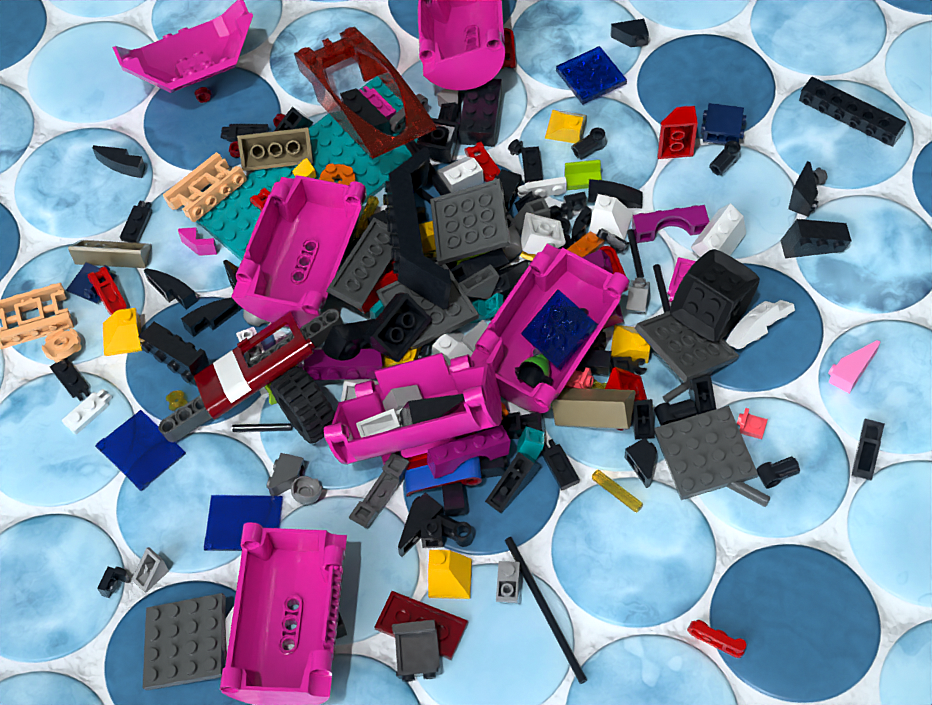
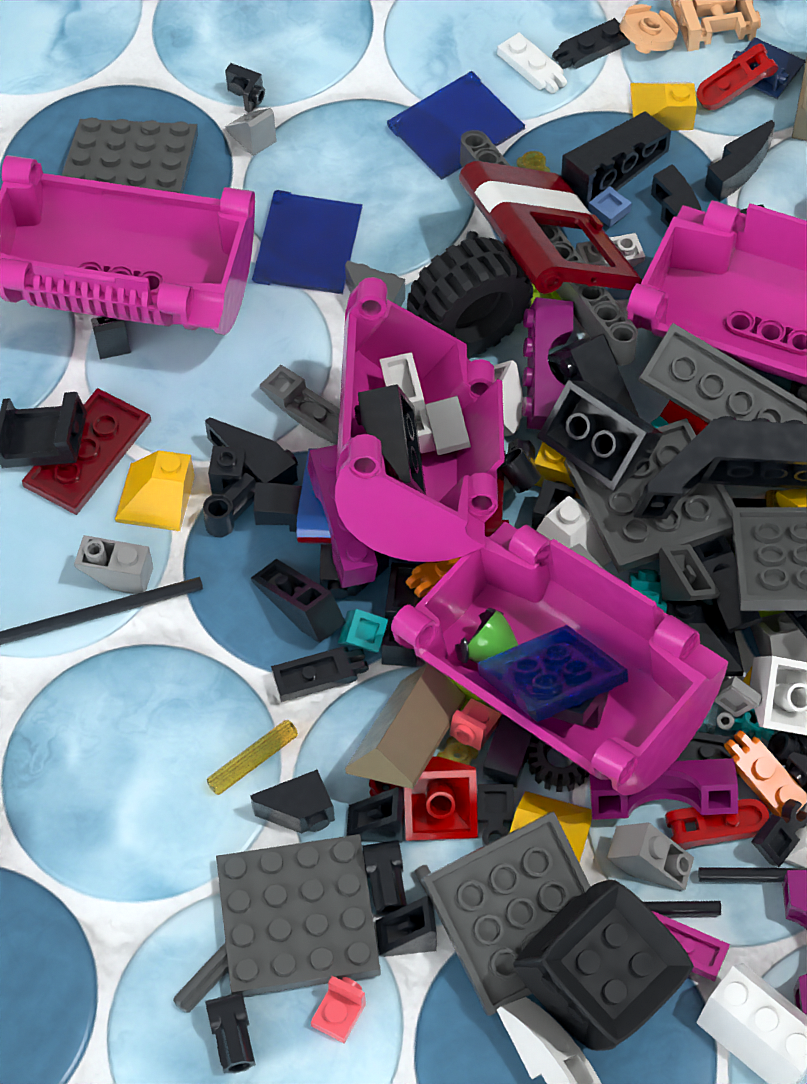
camera: 95 degrees right, 0 degrees up
light grey hair [291,476,322,504] -> none
none -> medium blue plate [588,186,632,227]

